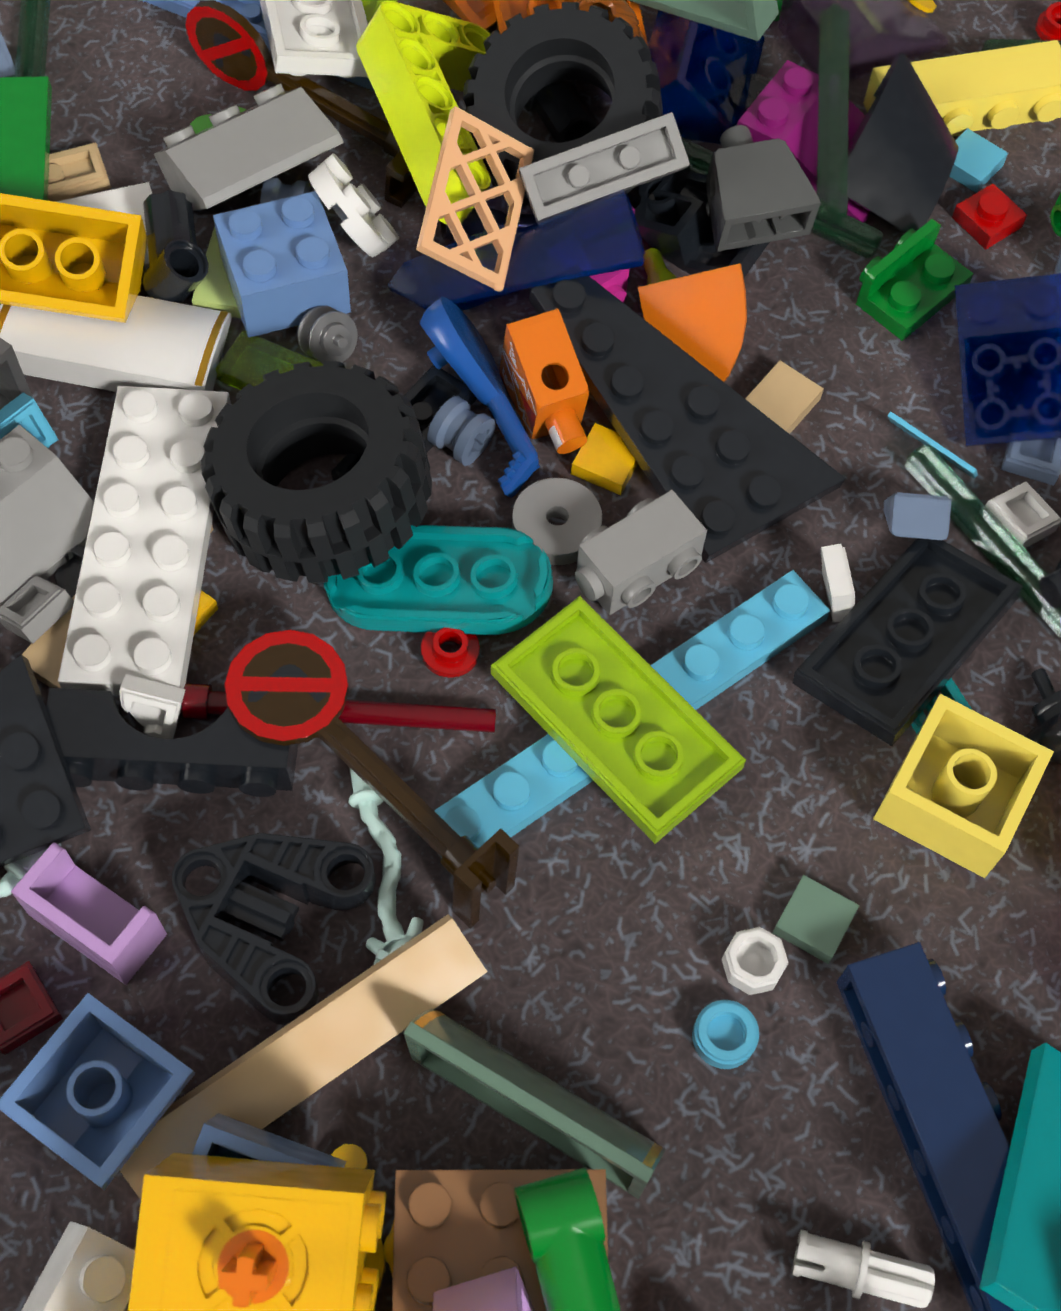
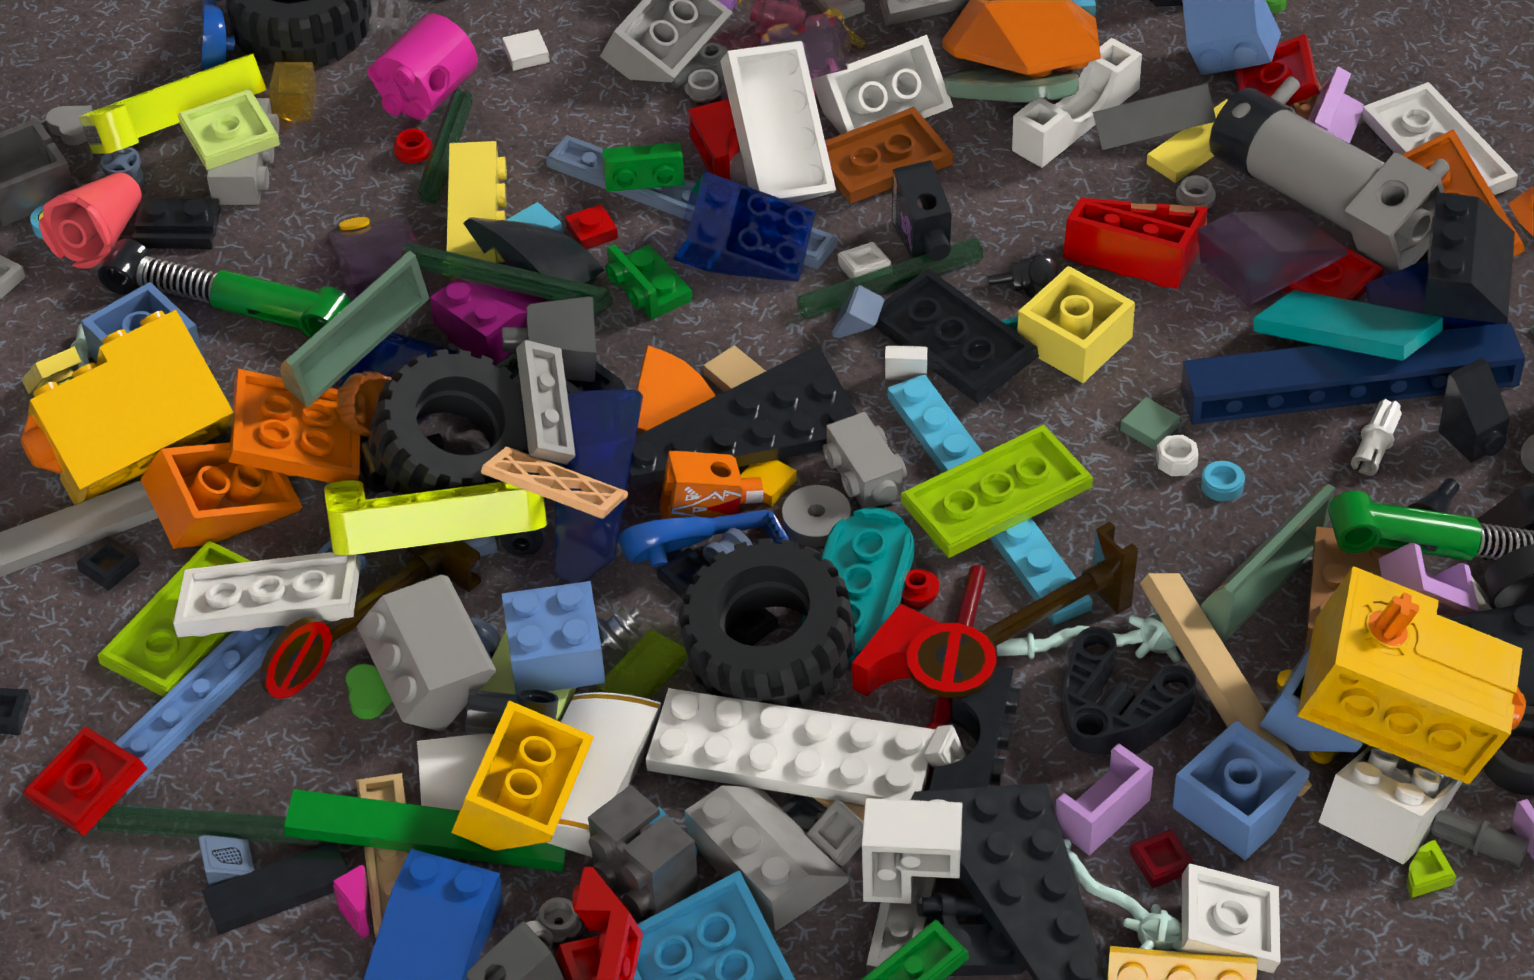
camera: 75 degrees left, 15 degrees down
white plate [308,153,399,257] -> none
medium azure window [887,411,978,479] -> none
none -> red arch [852,603,940,697]

